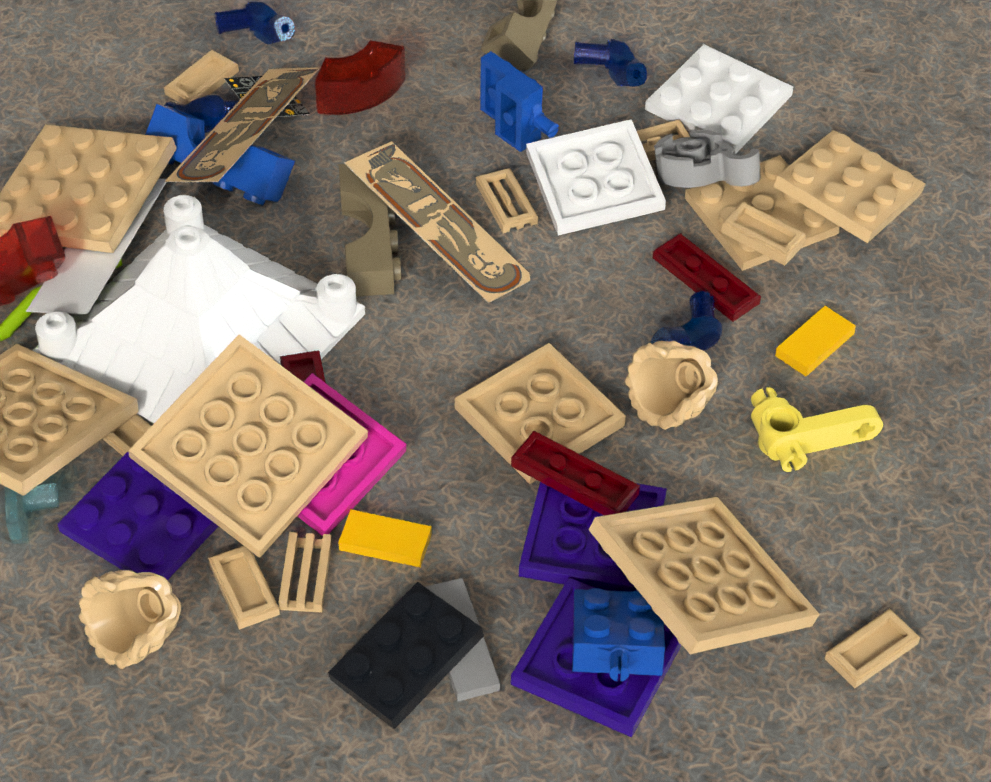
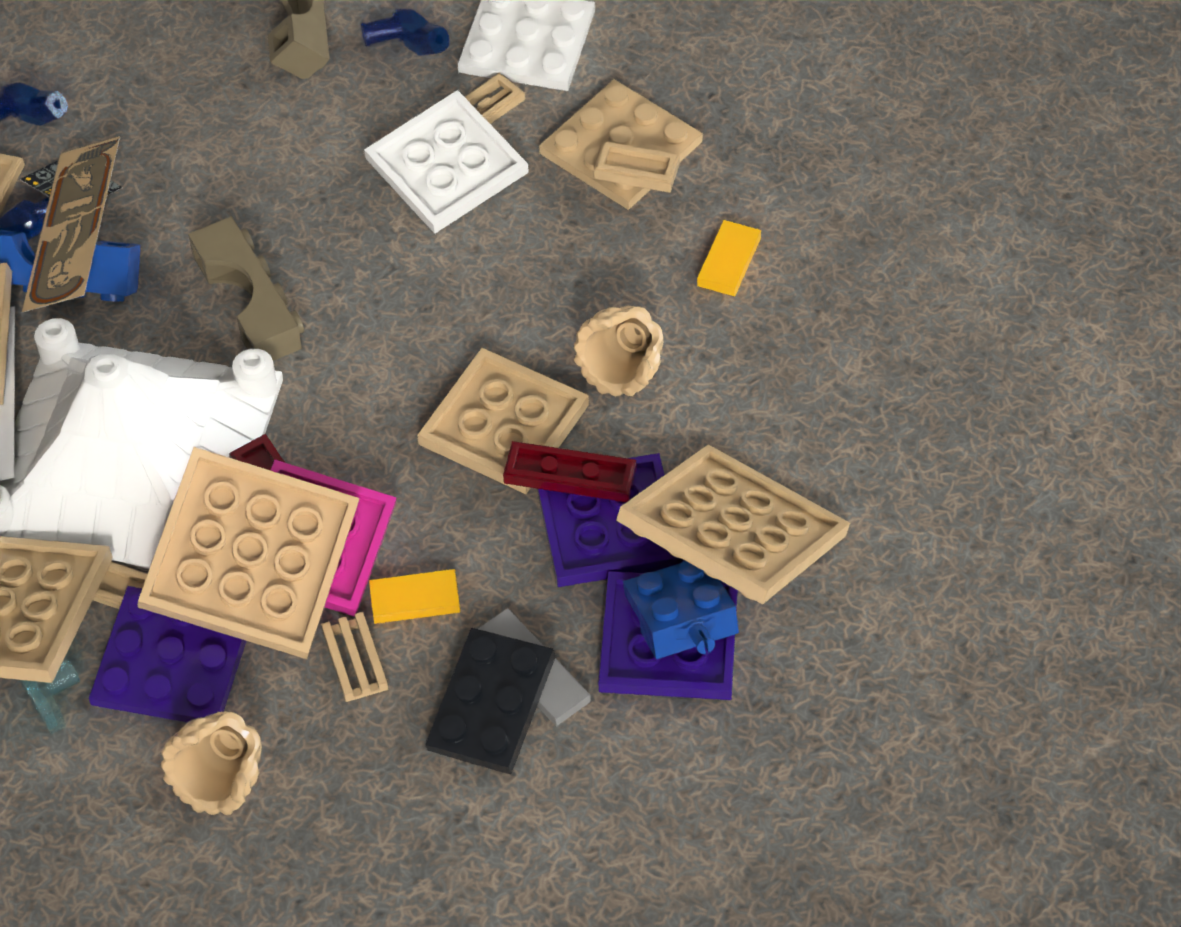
camera: 20 degrees left, 5 degrees up
tan tile [208,546,280,630] -> none
clear red brick [315,40,405,115] -> none
sticker [344,141,530,303] -> none
tan tile [476,168,538,233] -> none
blue plate [480,51,559,152] -> none
clear blue arm [650,291,722,351] -> none
dark red tile [652,233,761,322] -> none
light grey piece [654,130,761,188] -> none
light yellow piece [751,387,883,472] -> none
tan plate [774,130,925,243] -> none
tan tile [825,608,920,688] -> none

